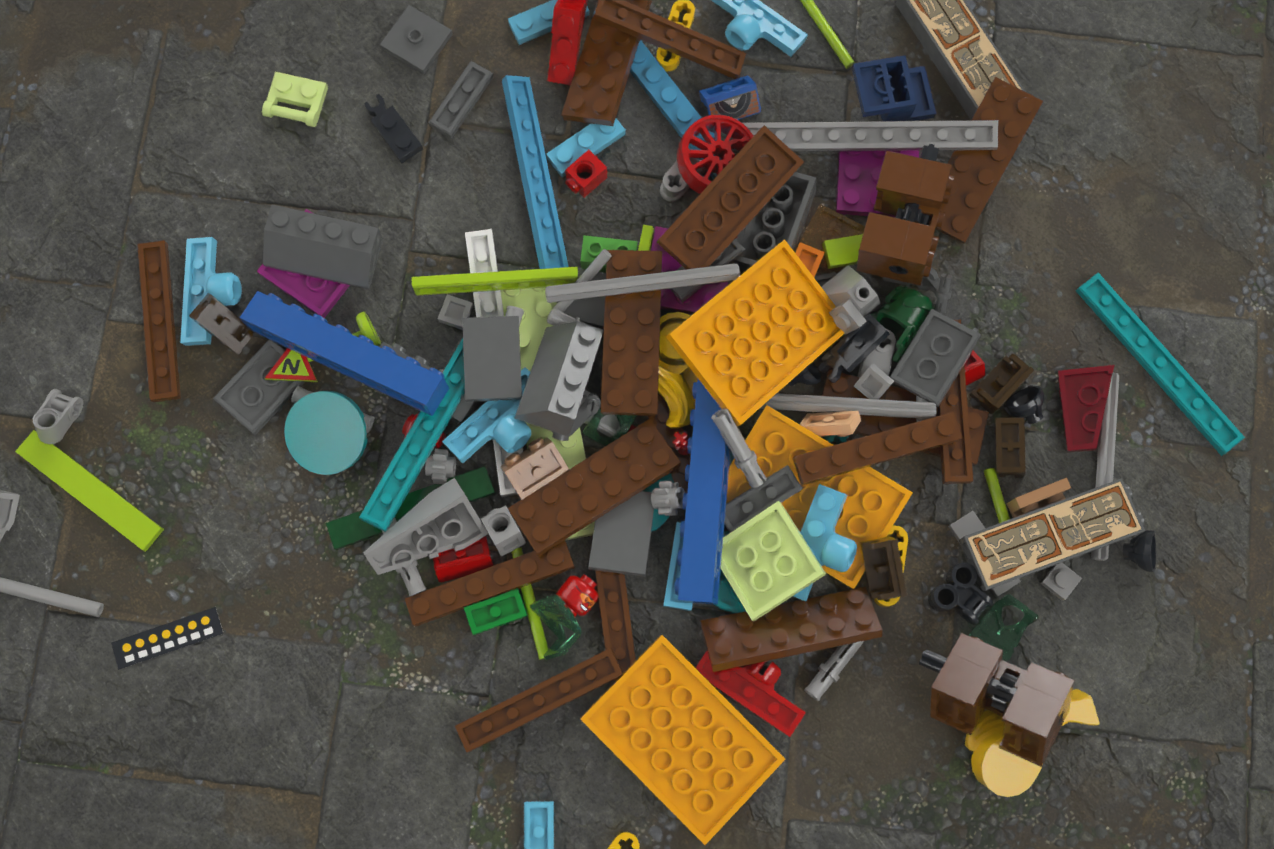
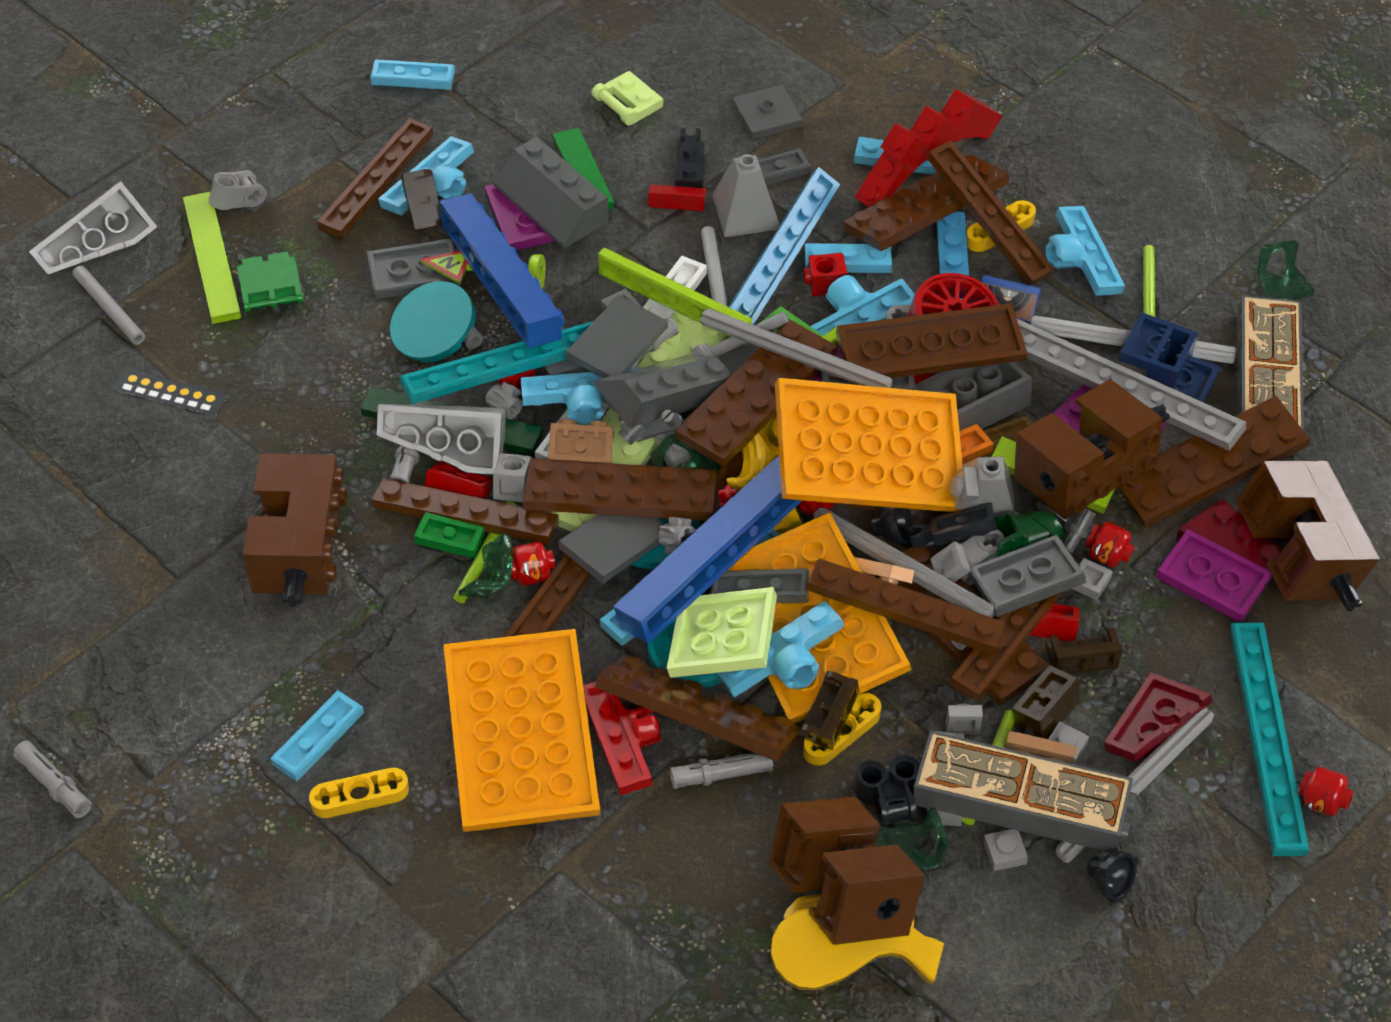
camera: 40 degrees right, 25 degrees down
reddish brown plate [455,648,623,753] -> none
light grey pin [712,409,767,488] -> none
black piece [1004,385,1044,424] -> none
none -> green plate [237,251,304,313]
none -> reddish brown piece [243,453,347,607]
none -> medium azure tile [370,60,455,90]
none -> green tile [553,128,614,210]
none -> red slope [648,184,707,211]
none -> light grey piece [701,226,728,307]
none -> light grey slope [712,154,780,238]
none -> medium azure plate [810,275,915,336]
none -> light grey plate [945,703,983,735]
none -> light grey axle [1030,315,1237,364]
none -> light grey plate [1048,721,1090,765]
none -> light grey plate [1071,558,1113,600]
none -> red head [1085,521,1135,568]
none -> magenta plate [1156,529,1272,623]
none -> dark red wing [1177,499,1283,577]
none -> reddish brown piece [1236,461,1380,611]
none -> red head [1299,767,1354,817]

